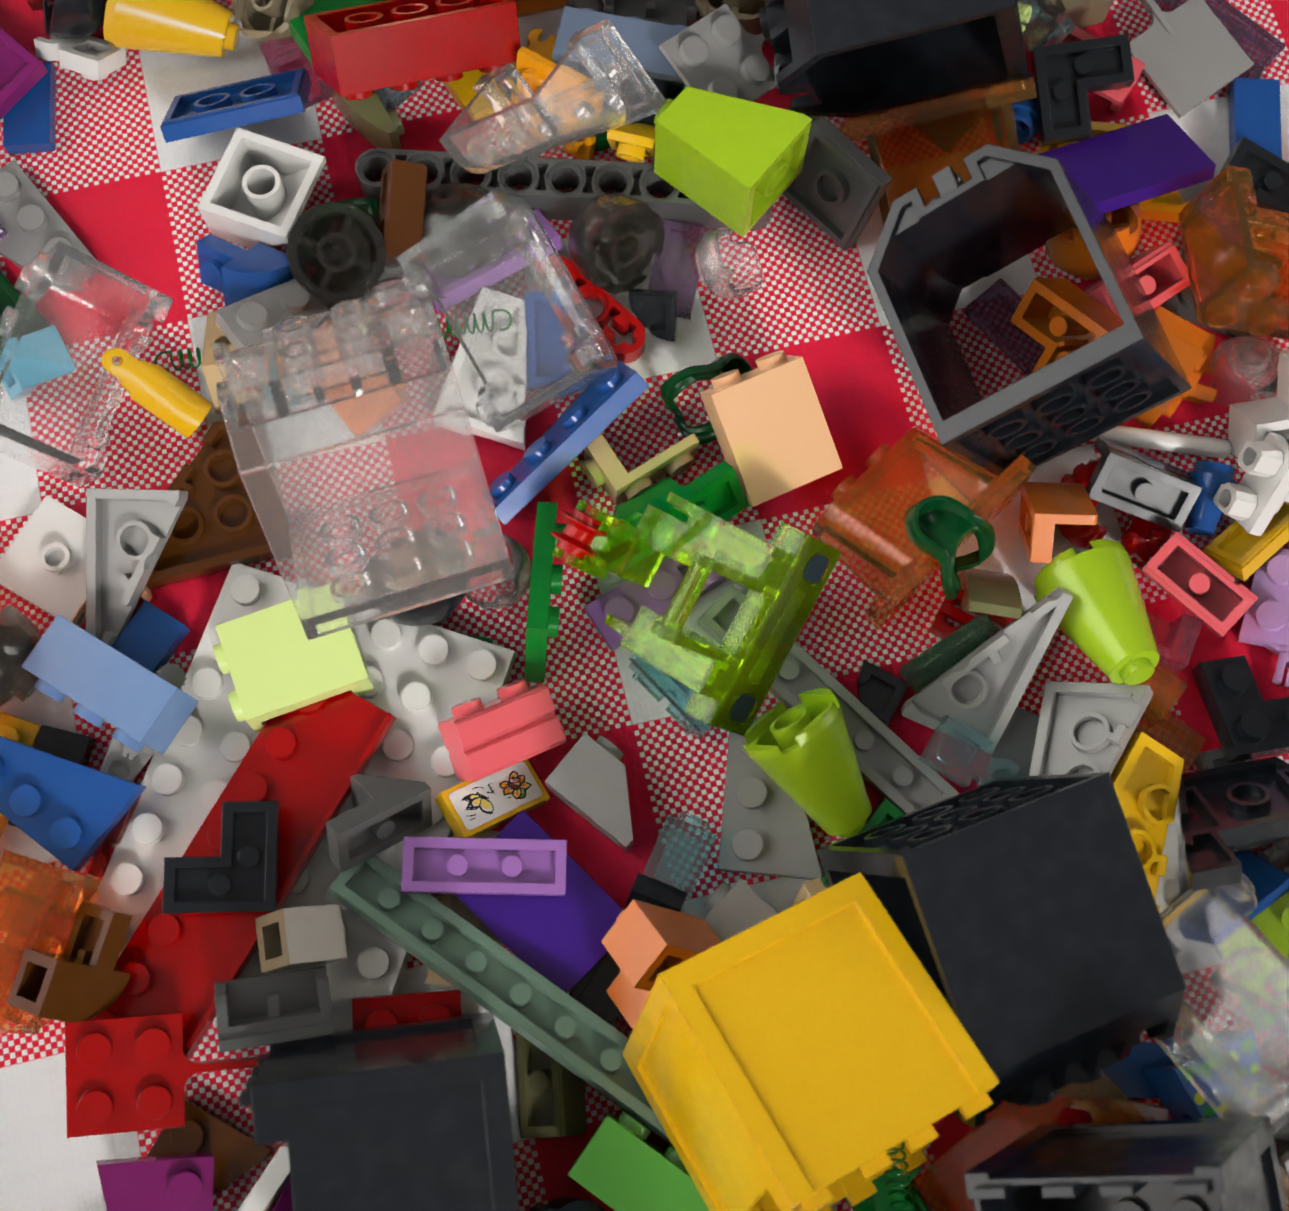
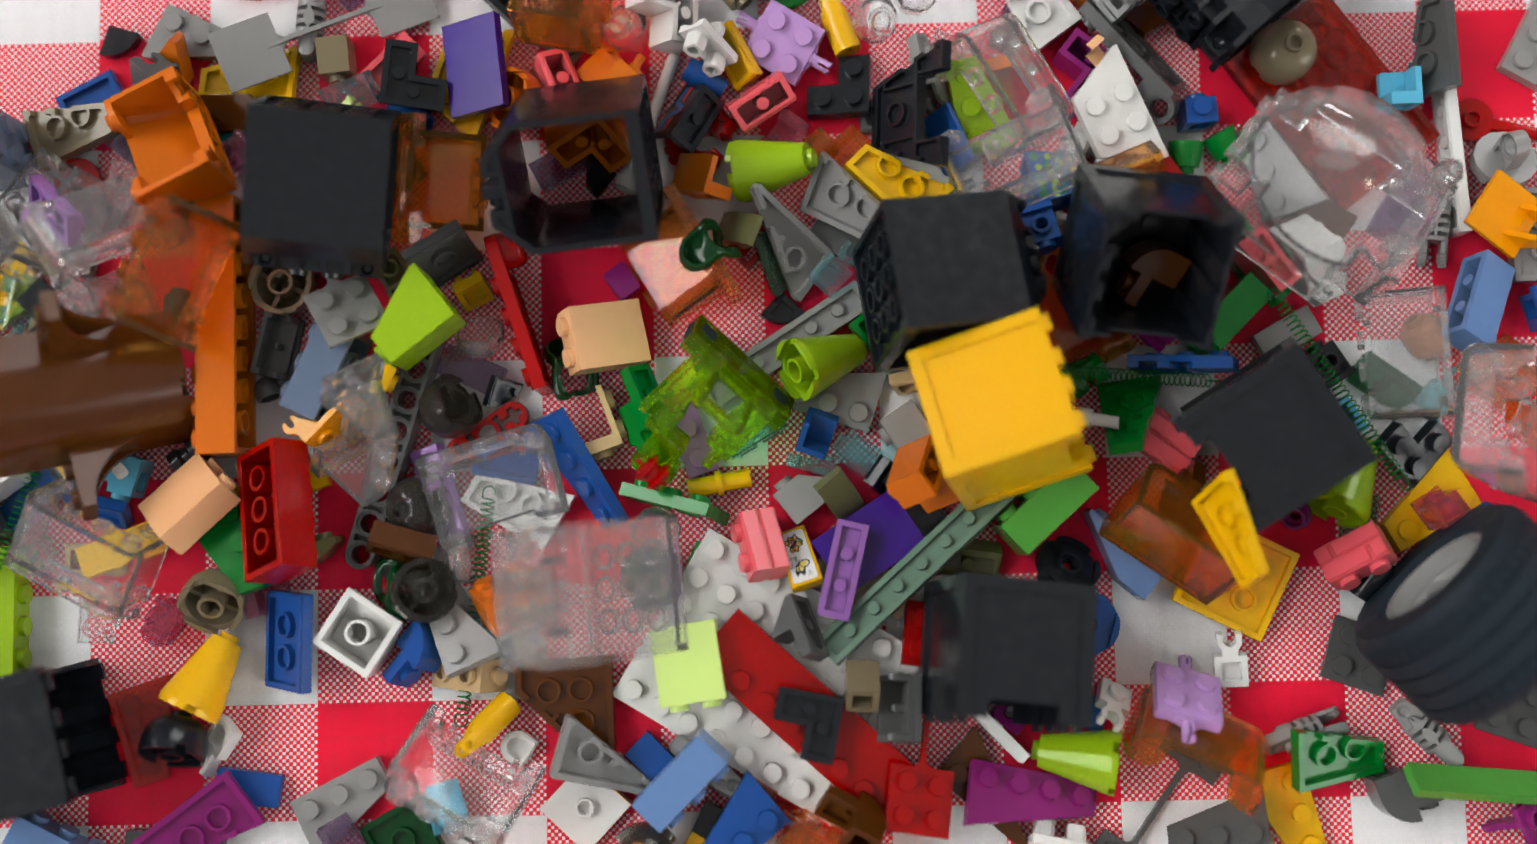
camera: 75 degrees left, 10 degrees up
none -> yellow tile [451,269,495,312]
none -> red plate [484,233,554,396]
none -> white tile [500,730,540,770]
none -> black tile [585,154,617,198]
none -> magenta slope [604,262,640,300]
none -> yellow pin [686,467,752,499]
none -> clear light blue plate [785,452,841,477]
none -> blue panel [795,406,839,460]
none -> olive slope [813,466,867,519]
none -> blue brick [1020,200,1062,255]

